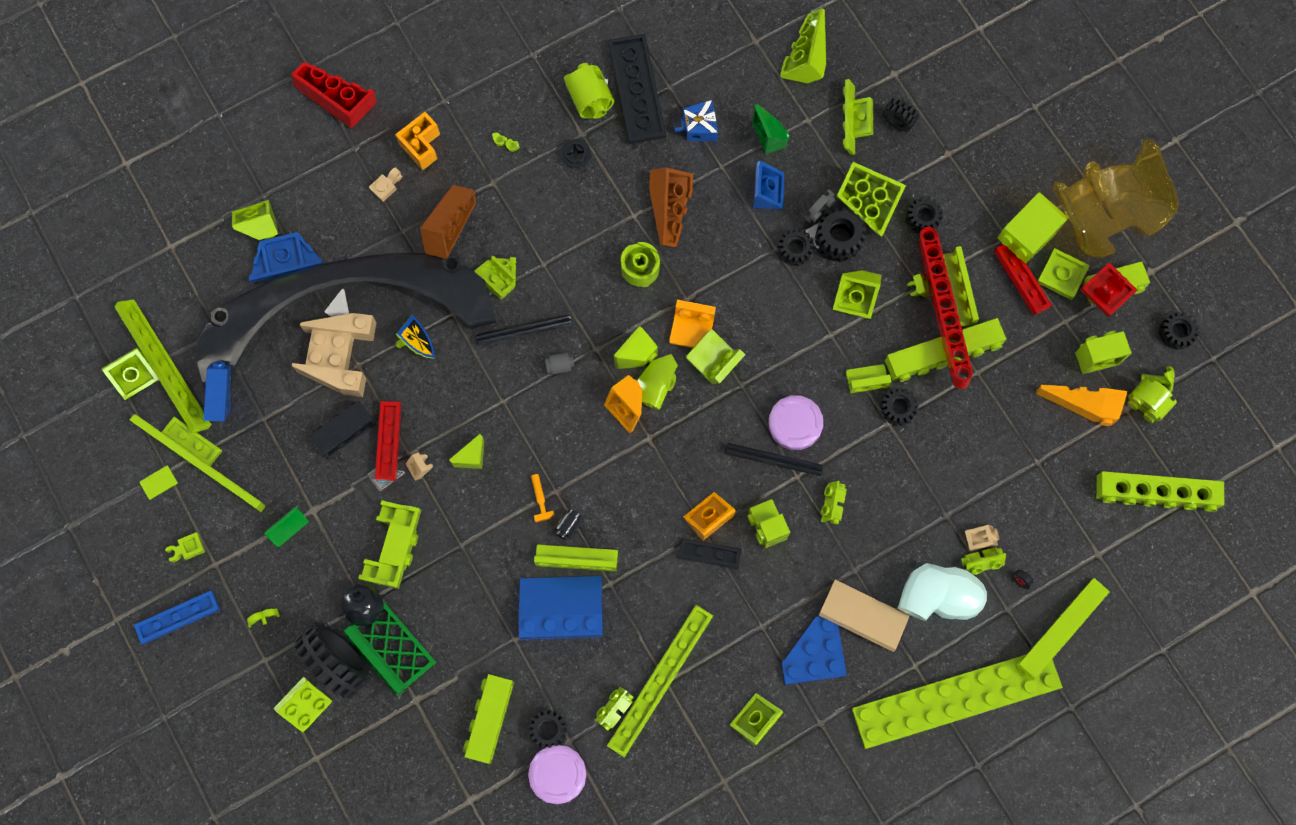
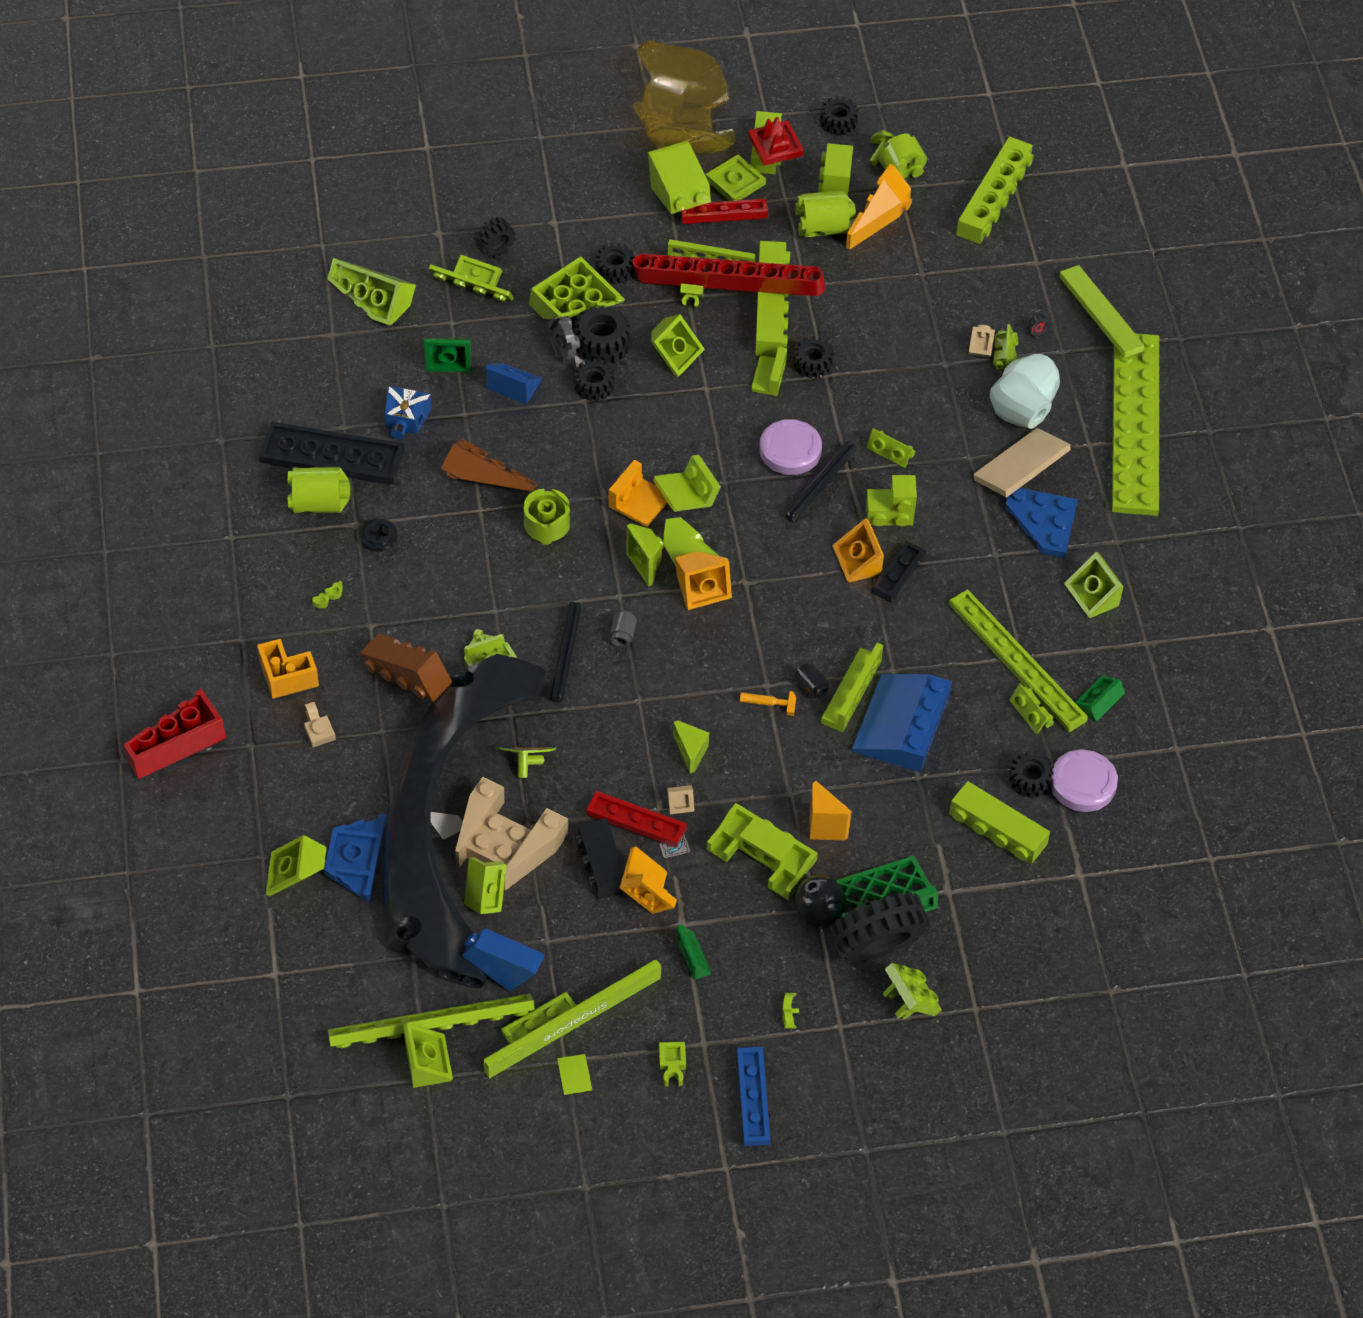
camera: 70 degrees left, 20 degrees down
none -> lime panel [464,857,507,914]
none -> light orange bracket [620,846,677,914]
none -> lime cylinder [795,190,856,238]
none -> light orange slope [810,781,851,840]
none -> green slope [1075,675,1125,721]

